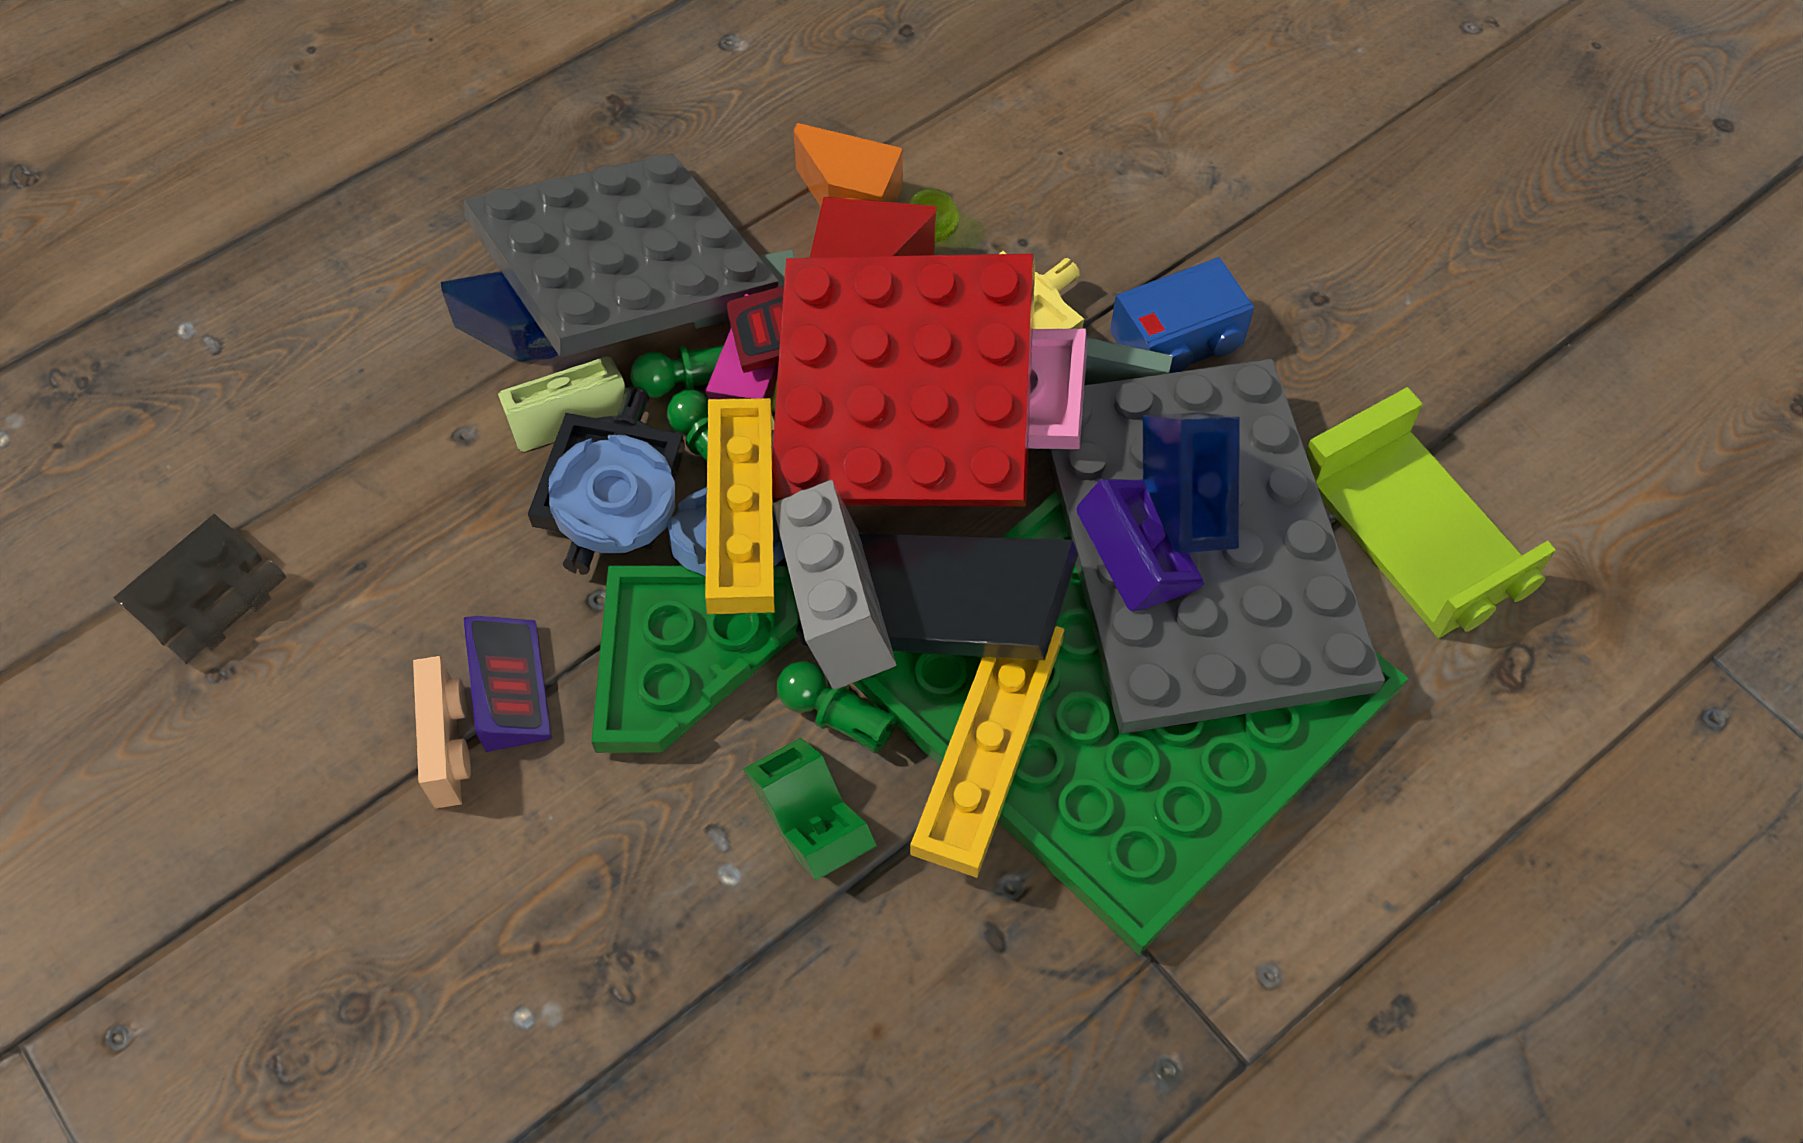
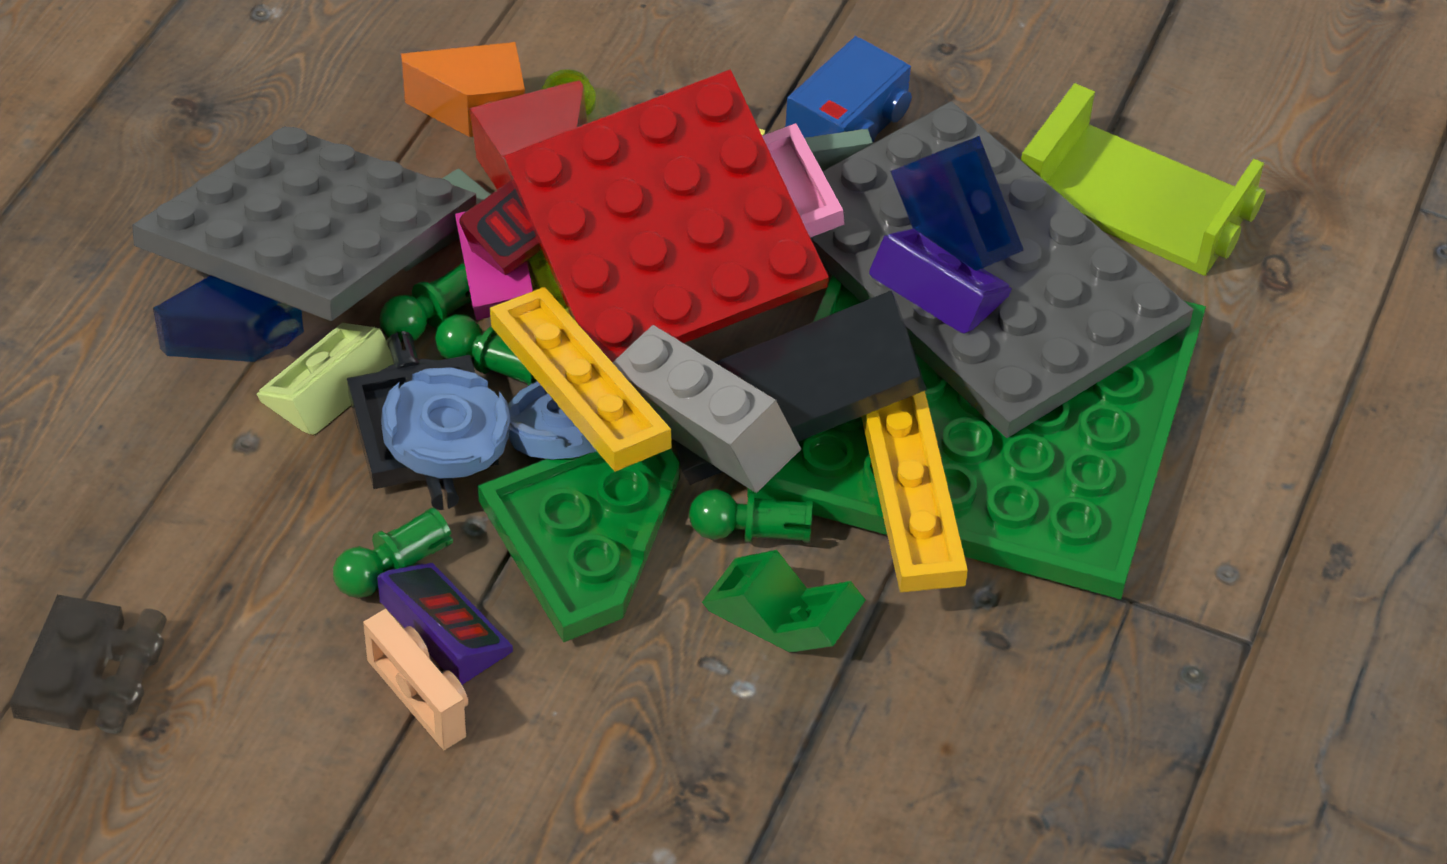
camera: 30 degrees left, 10 degrees down
none -> green pin [333,508,453,599]

